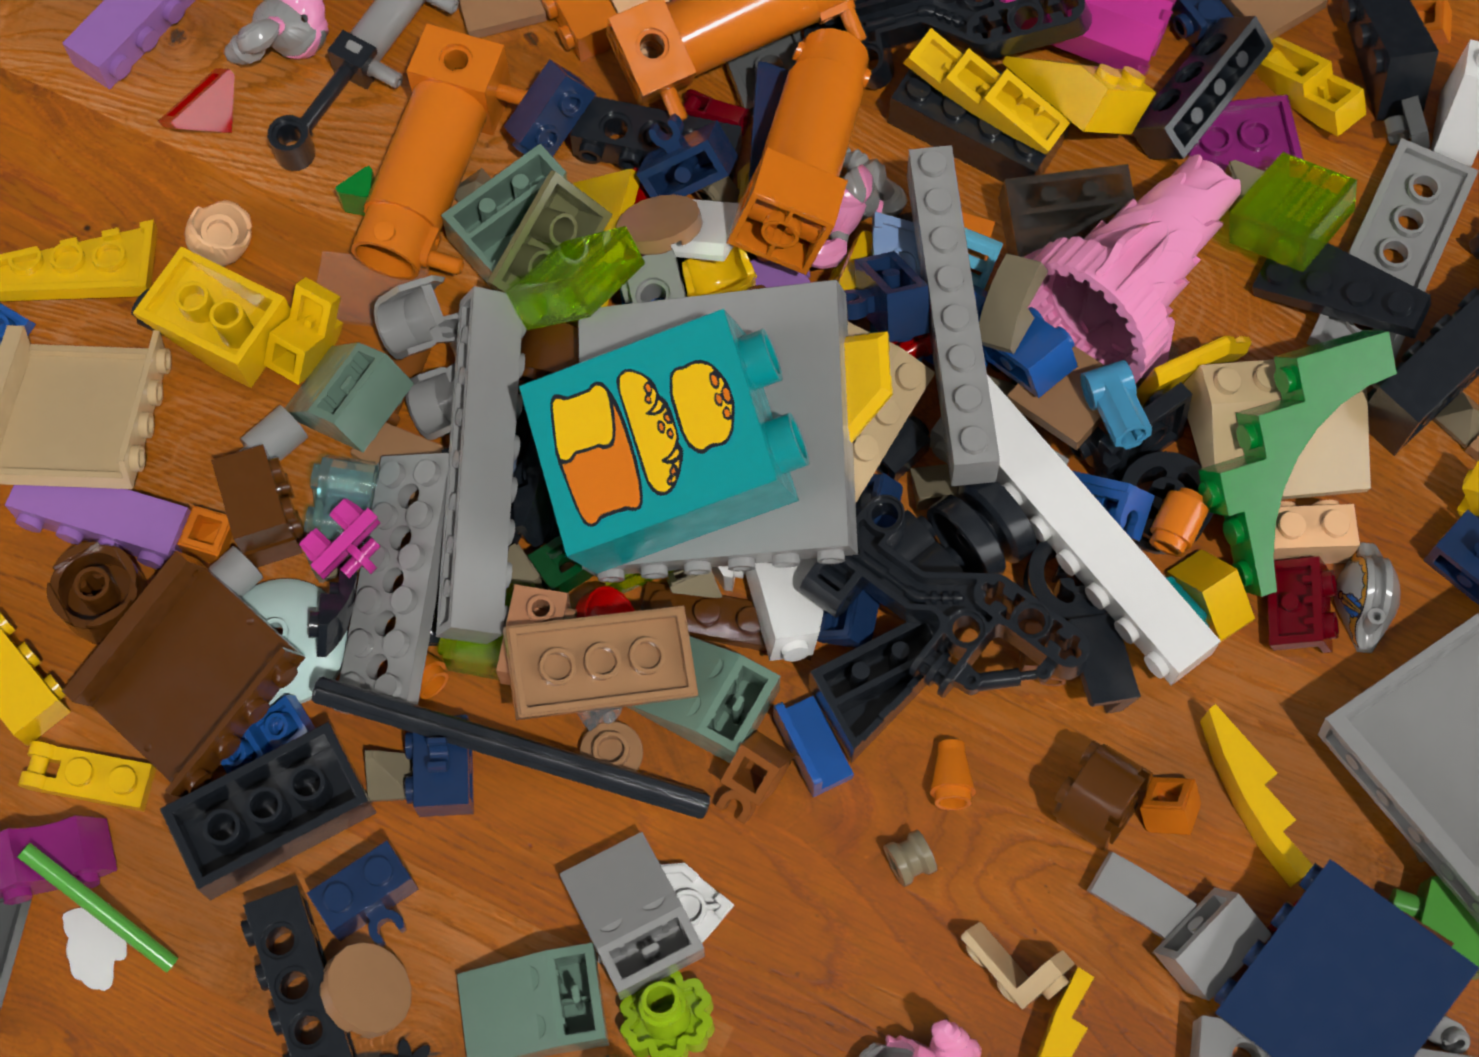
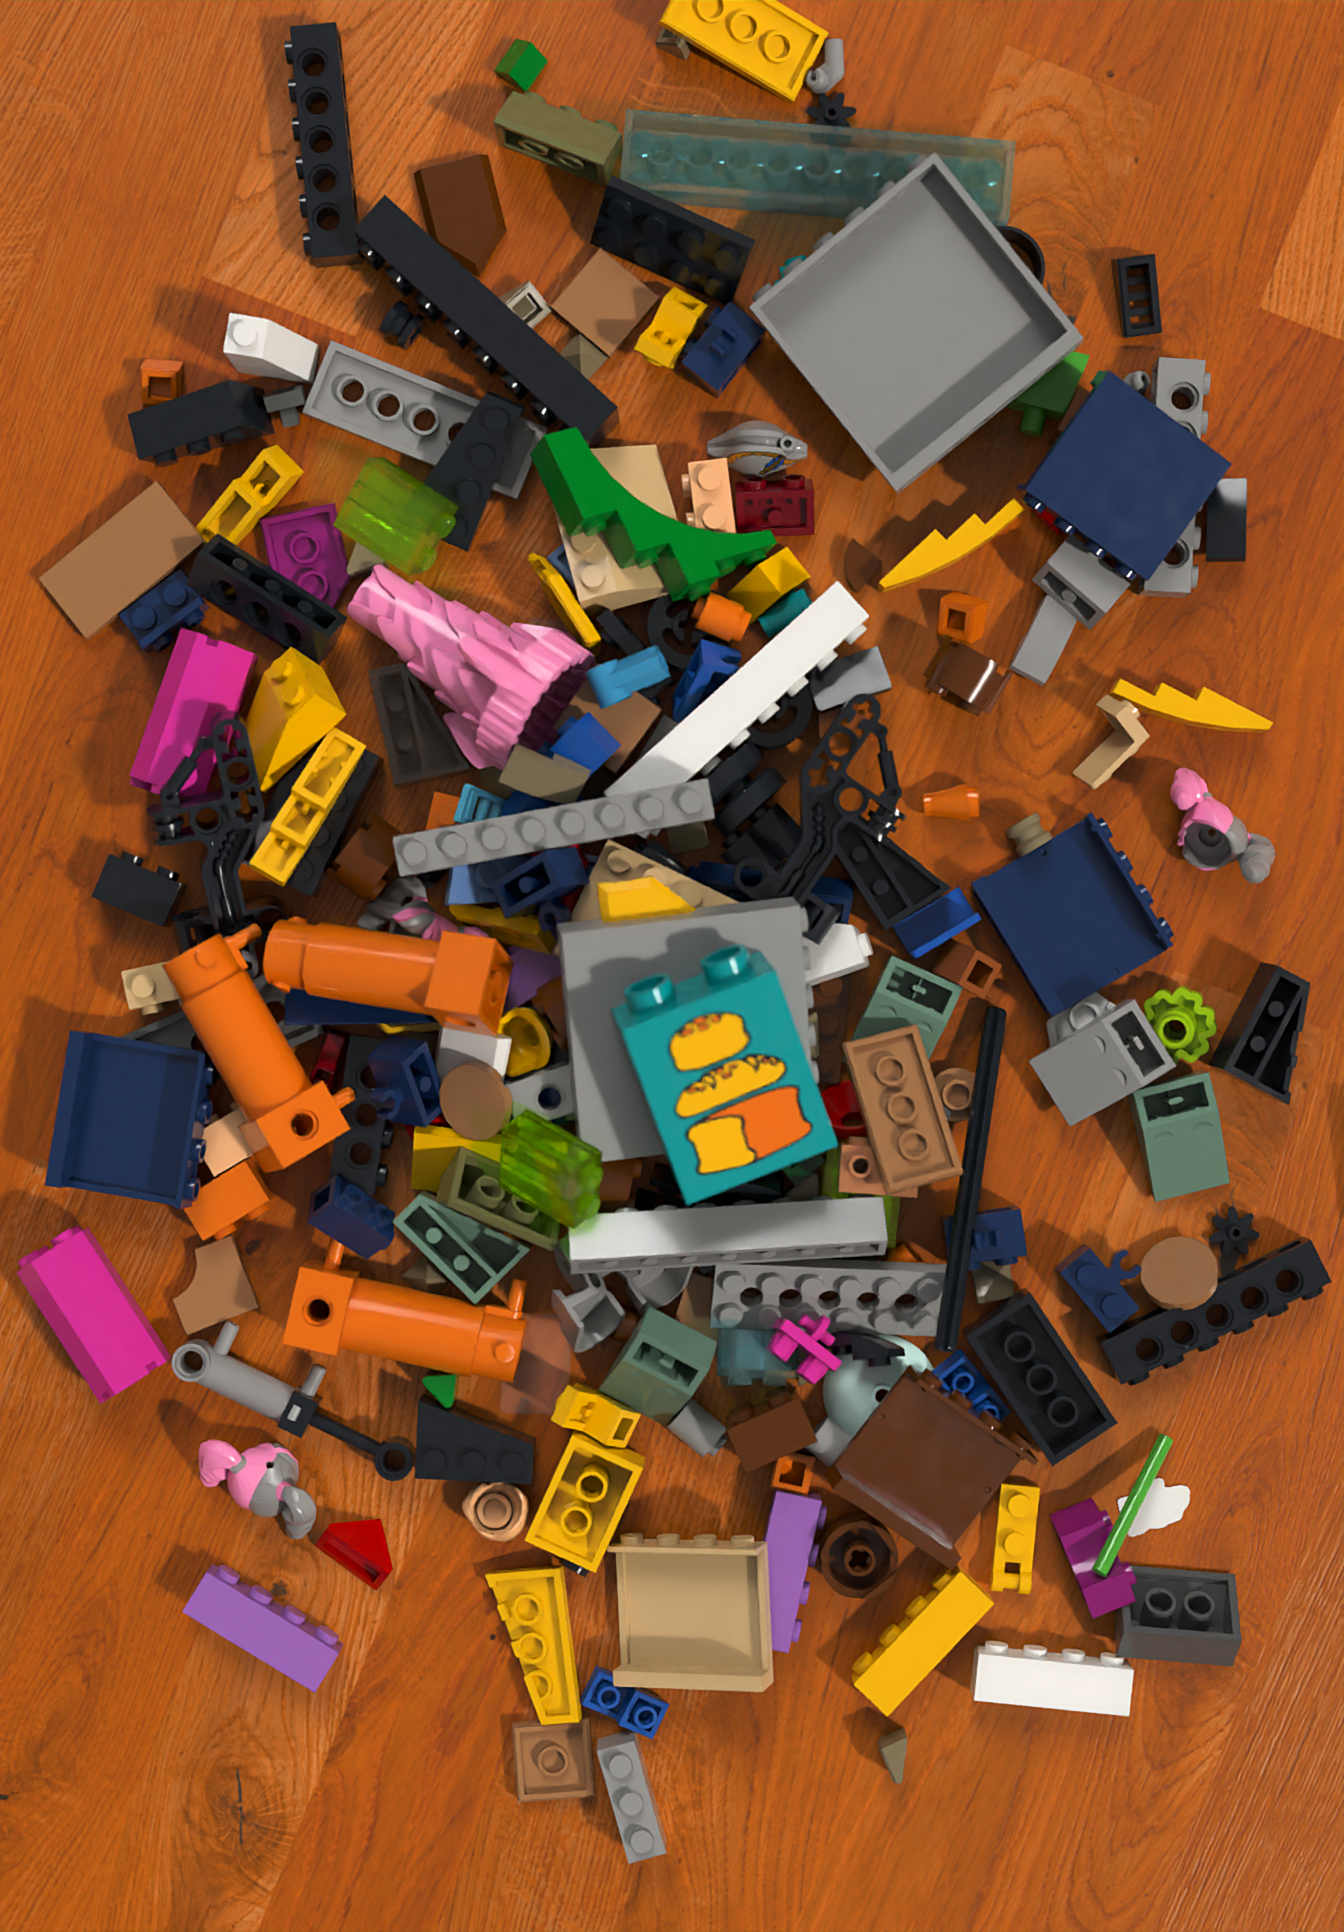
camera: 90 degrees left, 20 degrees up
none -> reddish brown brick [325,811,404,901]
none -> black wedge [415,1394,536,1484]
none -> reddish brown tile [844,538,883,594]
none -> dark blue panel [969,812,1174,1019]

